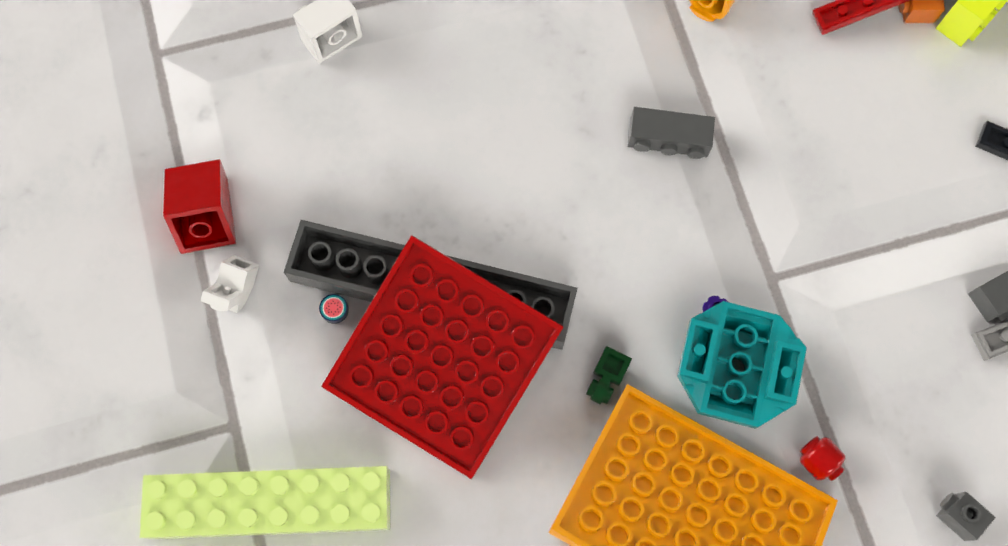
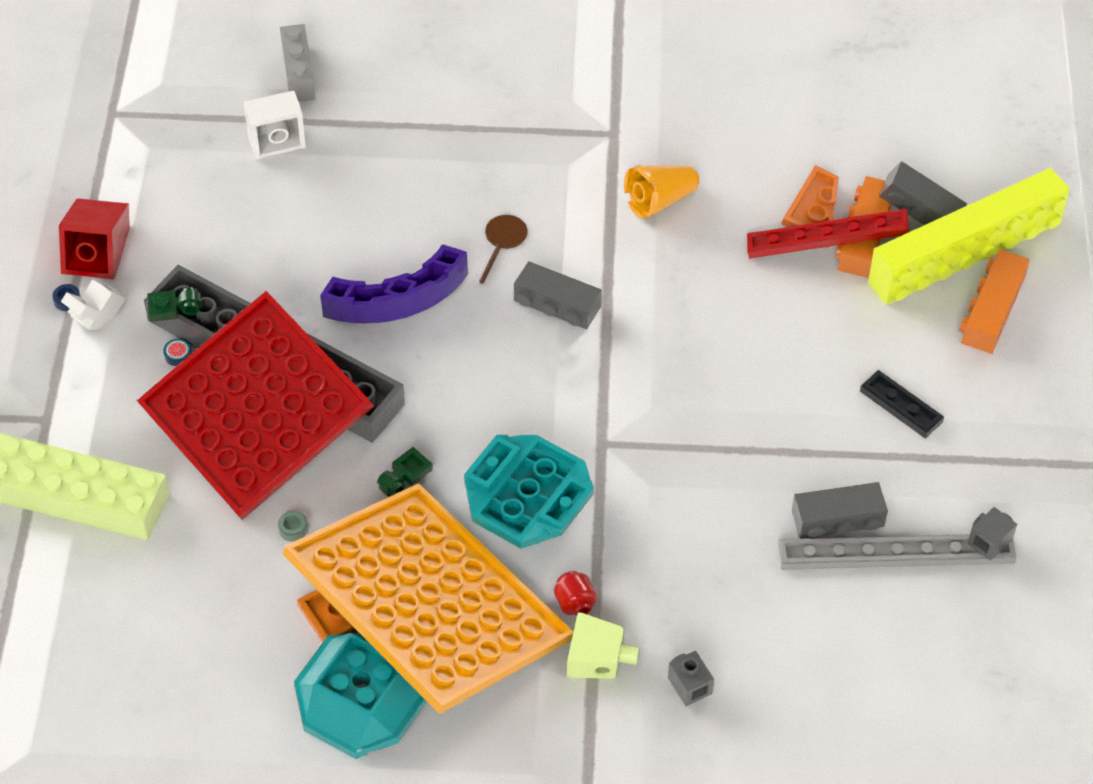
camera: 20 degrees right, 20 degrees down
none -> dark blue tile [52,284,81,311]
none -> dark green plate [147,287,202,322]
none -> sand green tile [278,511,308,542]
none -> dark purple brick [320,244,468,324]
none -> reddish brown piece [479,214,528,284]
none -> yellowish green torso [567,612,640,679]

